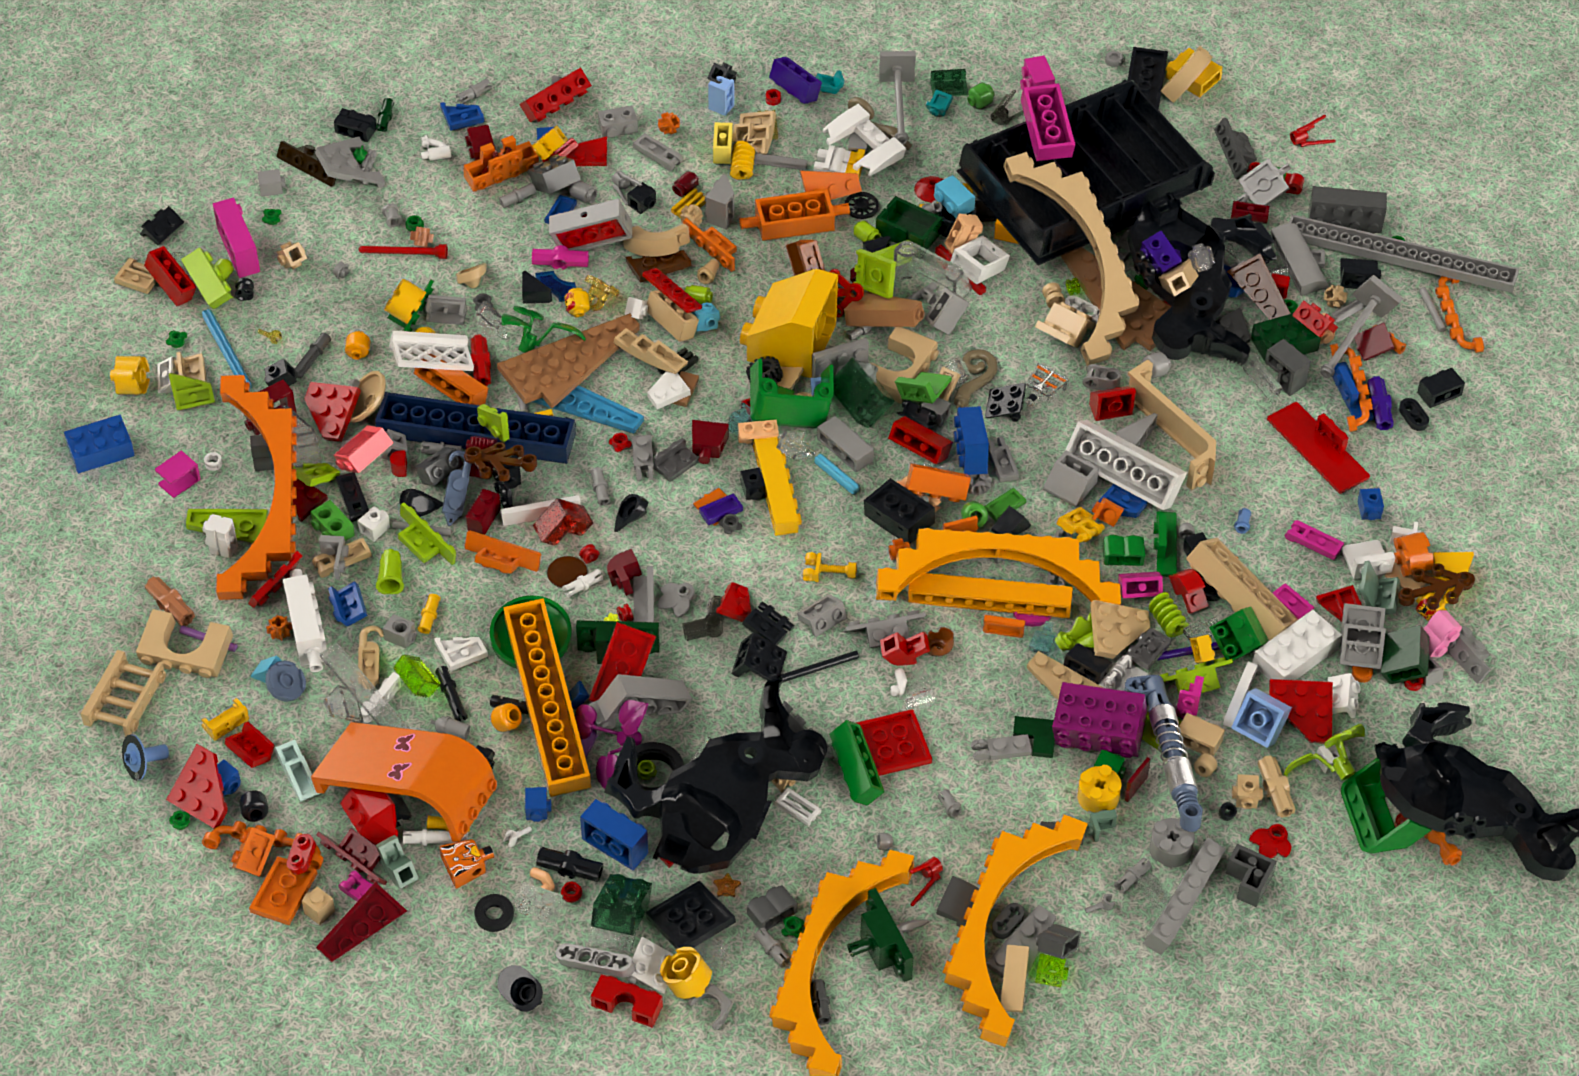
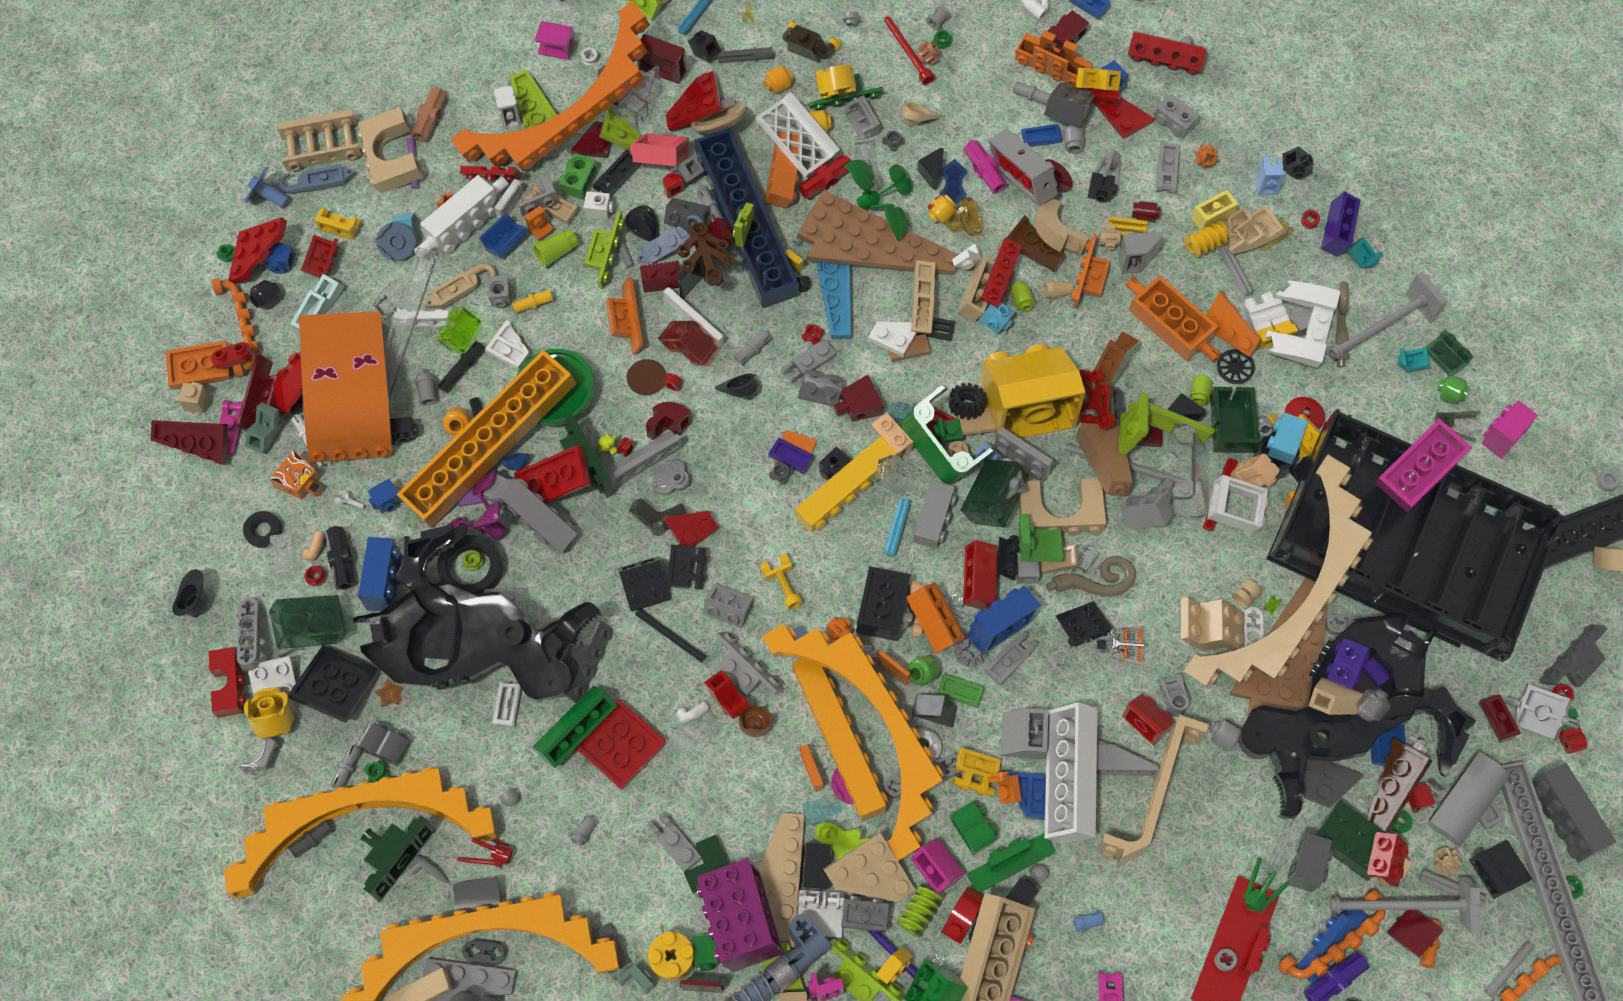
camera: 60 degrees right, 15 degrees up
orange bracket [231,827,276,877] -> none
white pin [562,569,603,598] -> none
none -> sand blue plate [278,164,356,193]
none -> white tile [494,179,523,219]
none -> orange bracket [524,206,554,240]
none -> dark brown torso [782,20,841,63]
none -> light grey bush [1214,949,1237,971]
none -> green plant [1243,858,1289,913]

